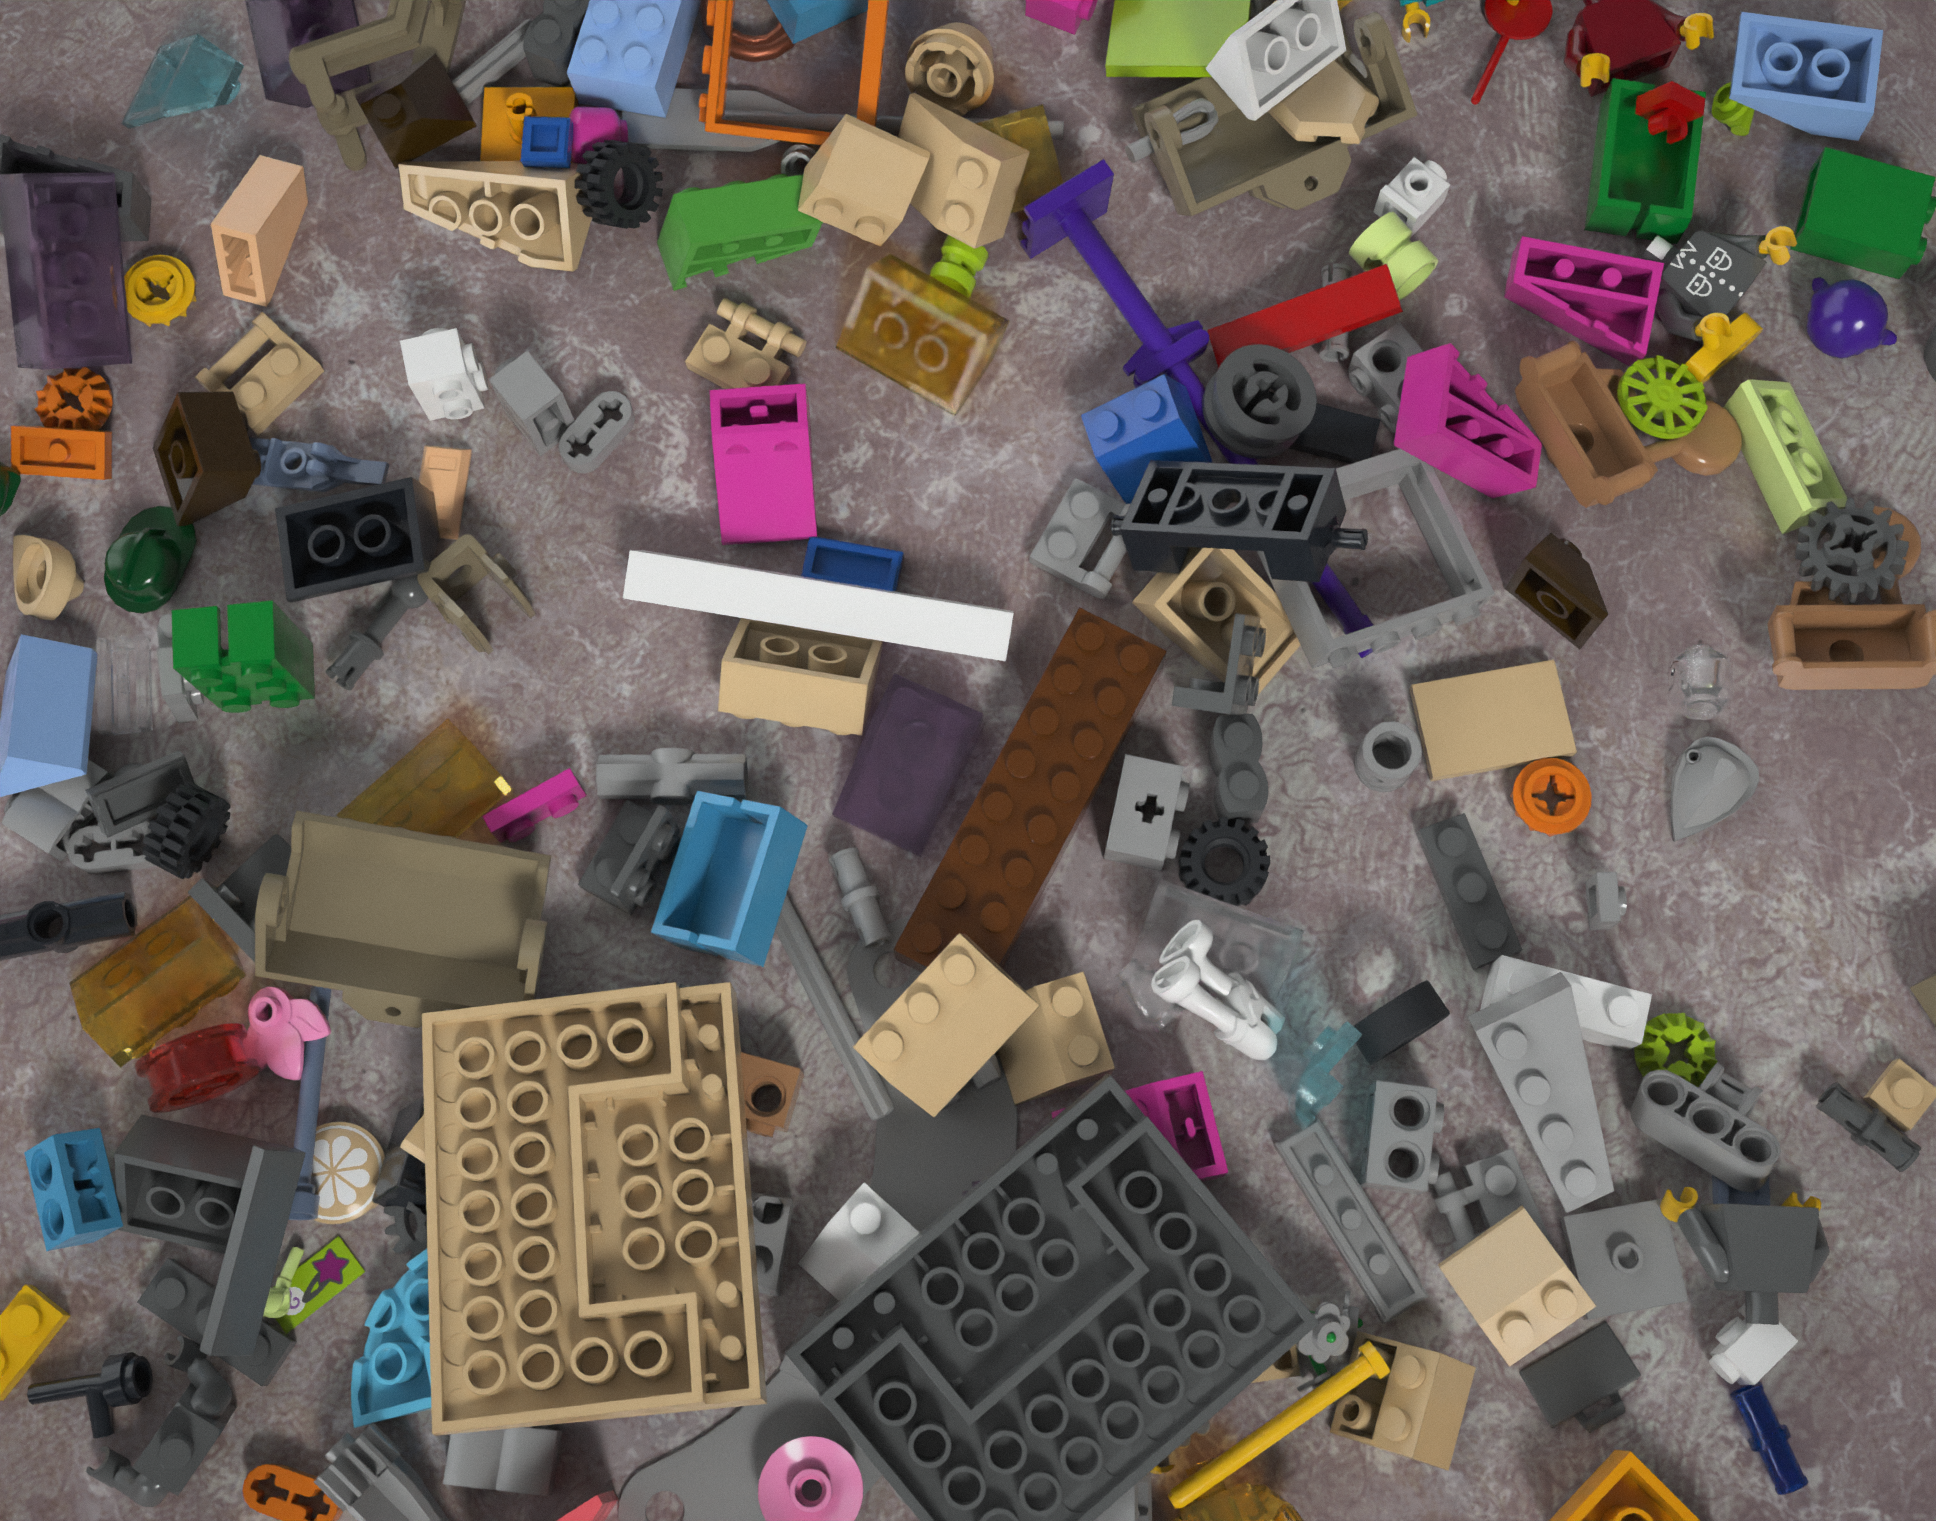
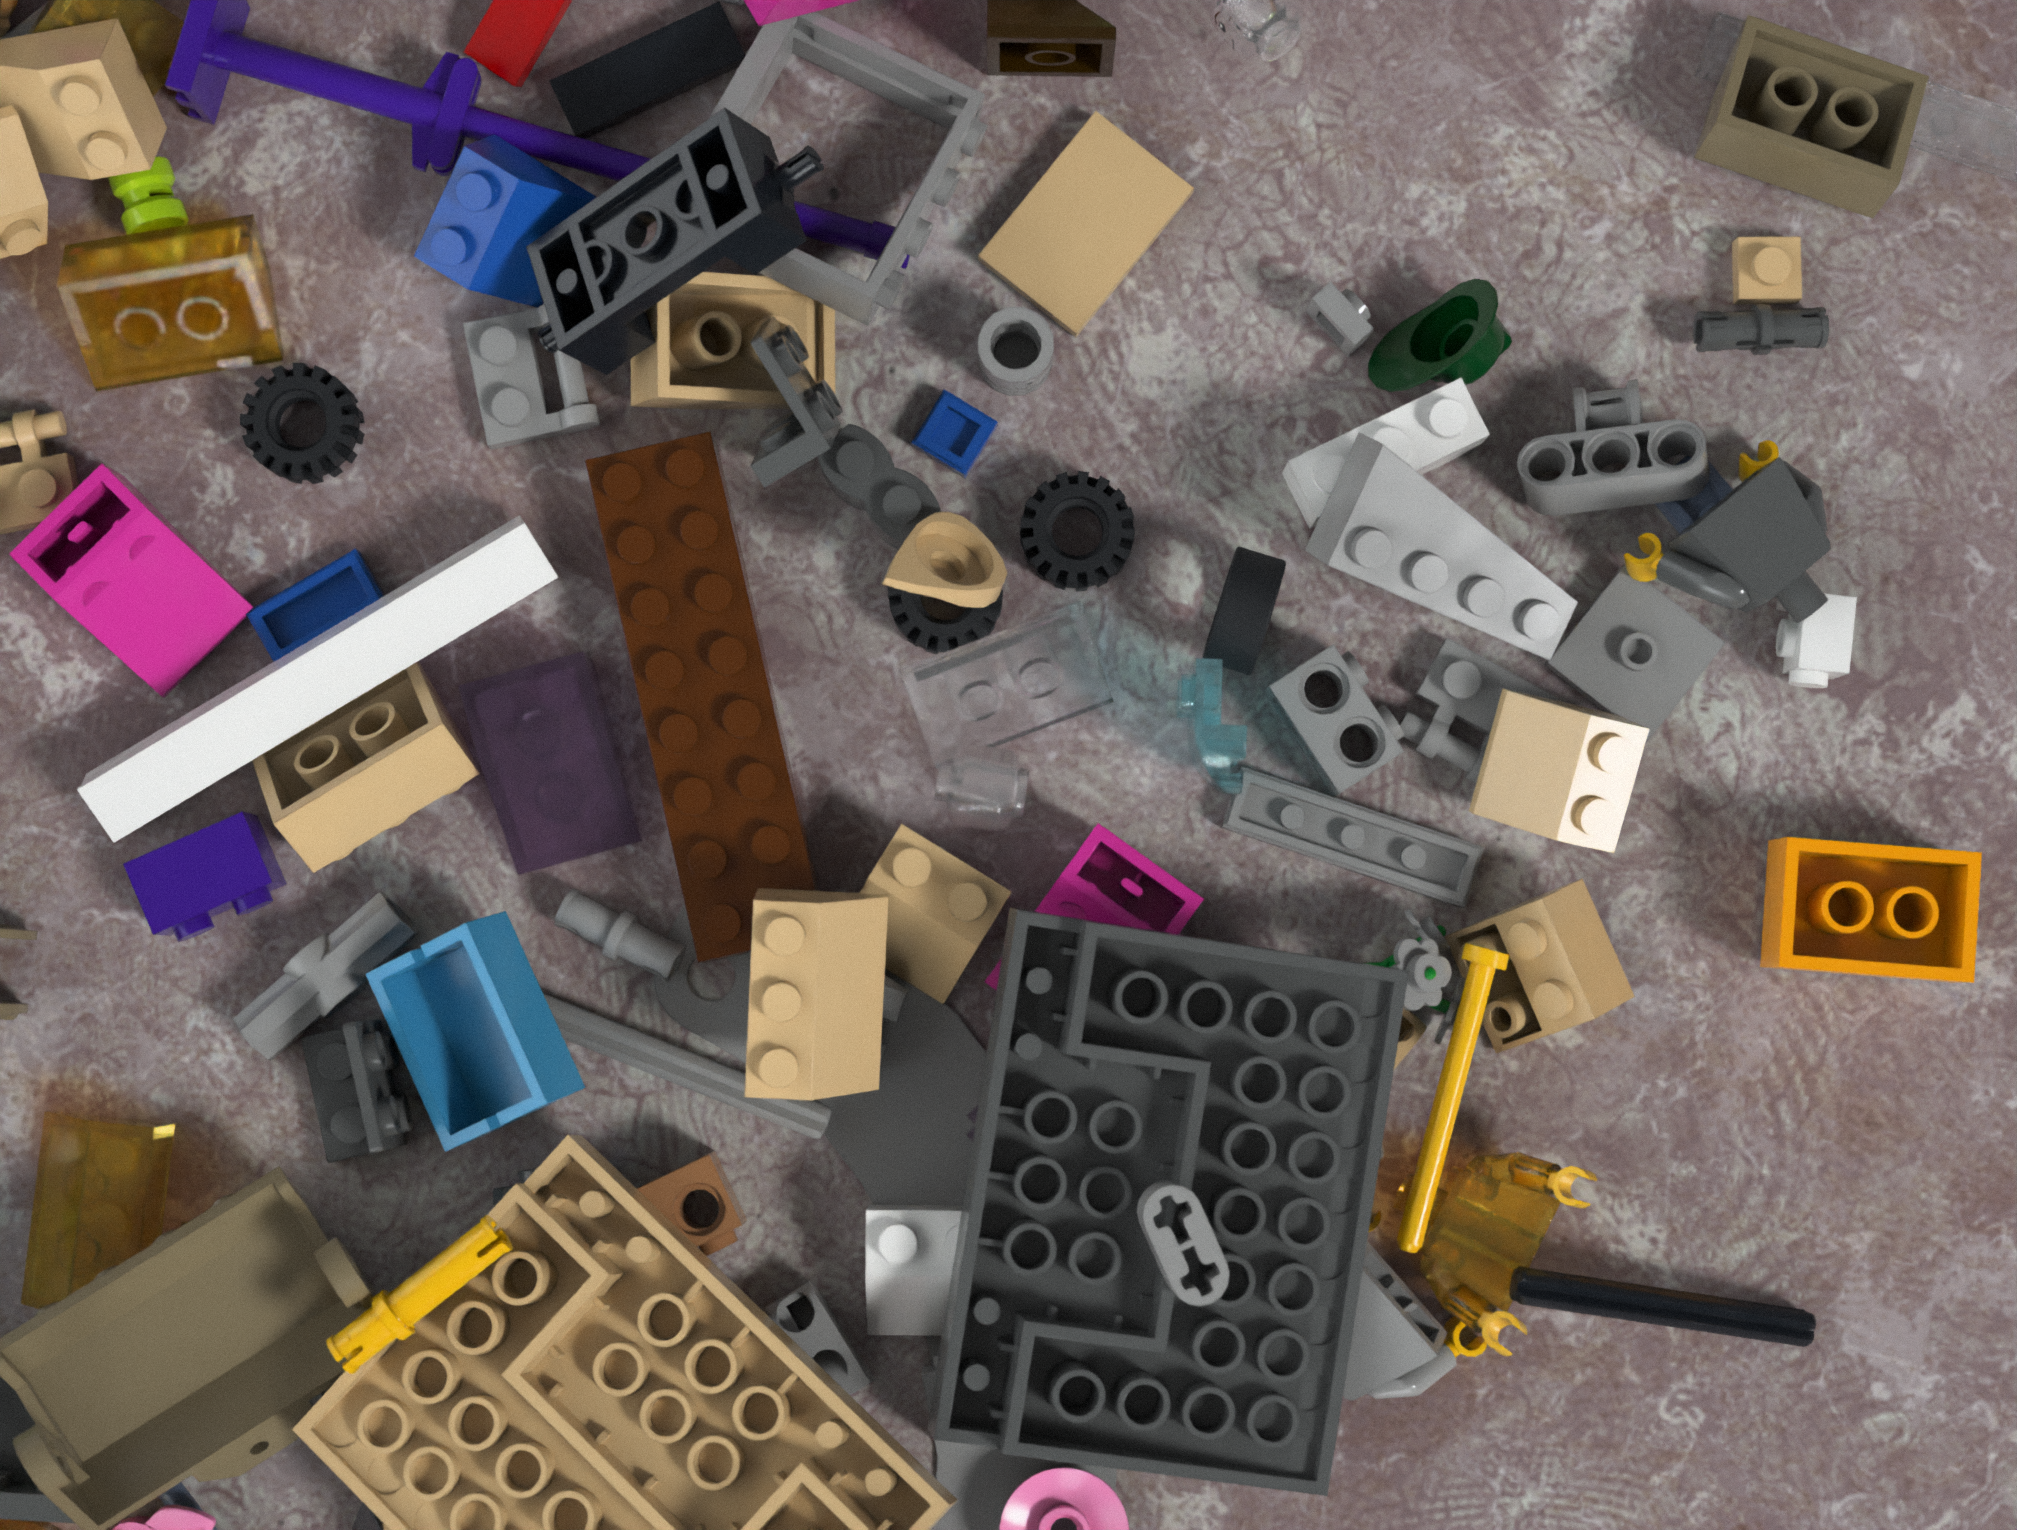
camera: 45 degrees left, 10 degrees up
dark pink plate [482,768,587,843] -> none
light grey brick [1104,754,1190,871] -> none
white piece [1151,920,1285,1060] -> none
dark grey wheel [1202,344,1317,459] -> none
dark grey plate [1416,813,1523,970] -> none
orange gear [1510,758,1592,837] -> none
dark grey piece [1519,1322,1641,1433] -> none
lime gear [1634,1013,1718,1087] -> none
light grey piece [1670,736,1759,842] -> none
clear blue pin [1730,1382,1809,1495] -> none
none -> dark purple brick [123,811,287,942]
none -> black tyre [240,363,365,484]
none -> yellow pin [326,1215,513,1374]
none -> tan piece [882,512,1007,608]
none -> blue tile [911,389,998,478]
none -> black tyre [1020,471,1135,591]
none -> light grey beam [1137,1180,1230,1306]
none -> dark green piece [1368,278,1512,392]

